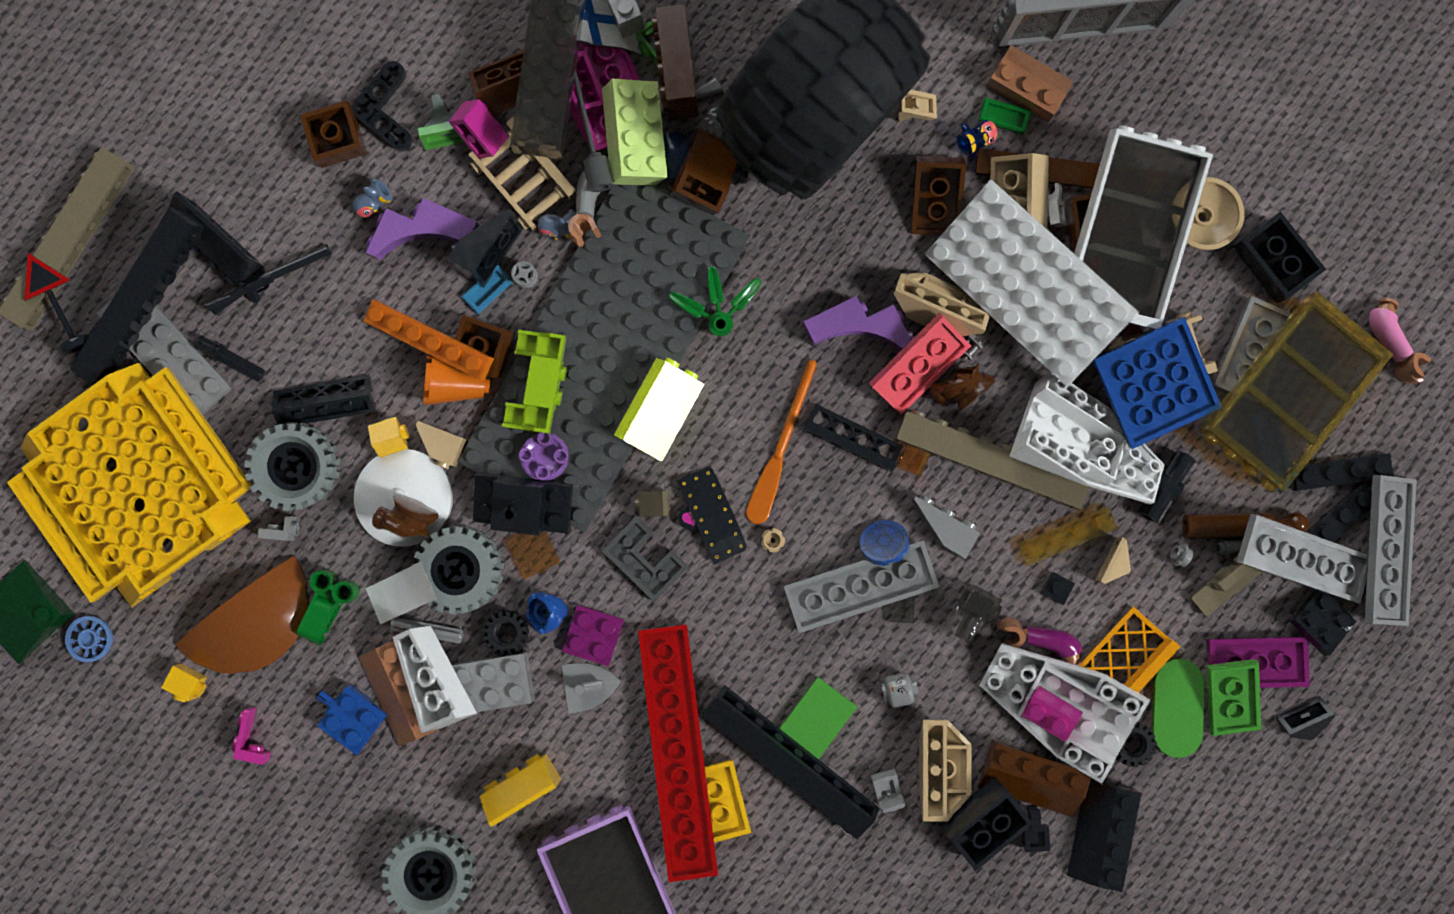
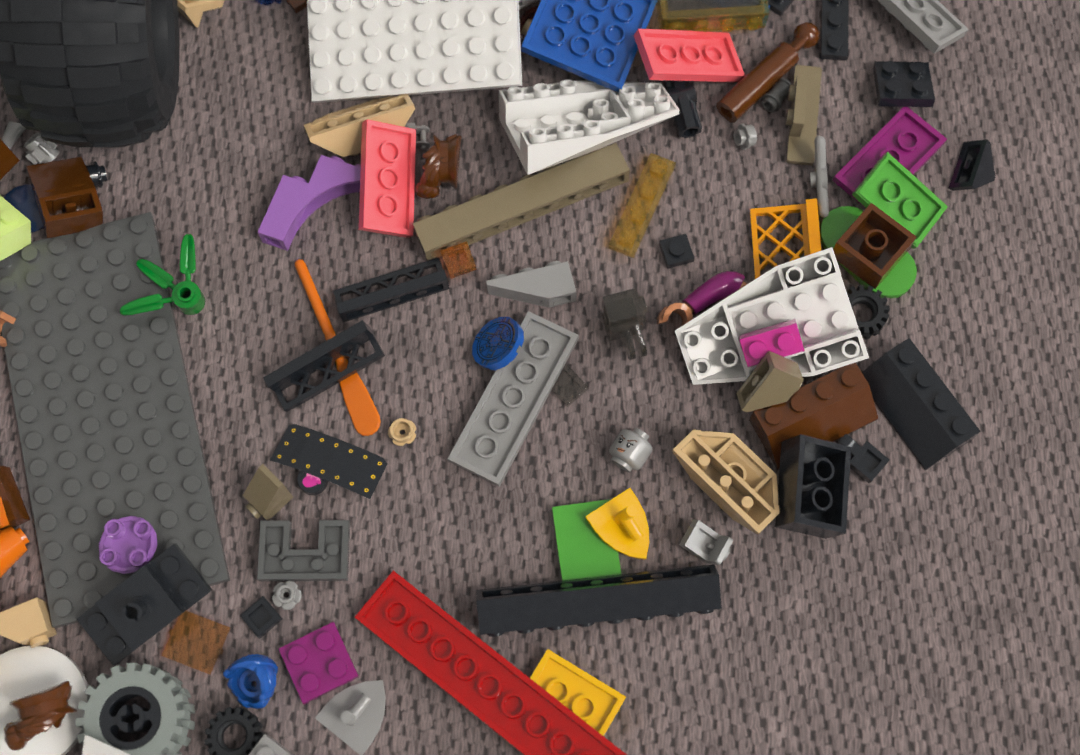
camera: 40 degrees left, 15 degrees down
lime bracket [502,330,567,434] -> none
brick [614,358,704,462] -> none
reddish brown slope [911,156,966,235] -> none
tan slope [1095,537,1131,584] -> none
light grey plate [1237,514,1368,604] -> none
none -> black tile [240,596,283,639]
none -> black fence [263,320,385,412]
none -> light grey plate [272,580,302,610]
none -> yellow shield [585,488,649,560]
none -> coral plate [634,29,745,82]
none -> dark tan slope [737,351,804,412]
none -> light grey piece [810,135,829,218]
none -> reddish brown brick [833,203,917,289]

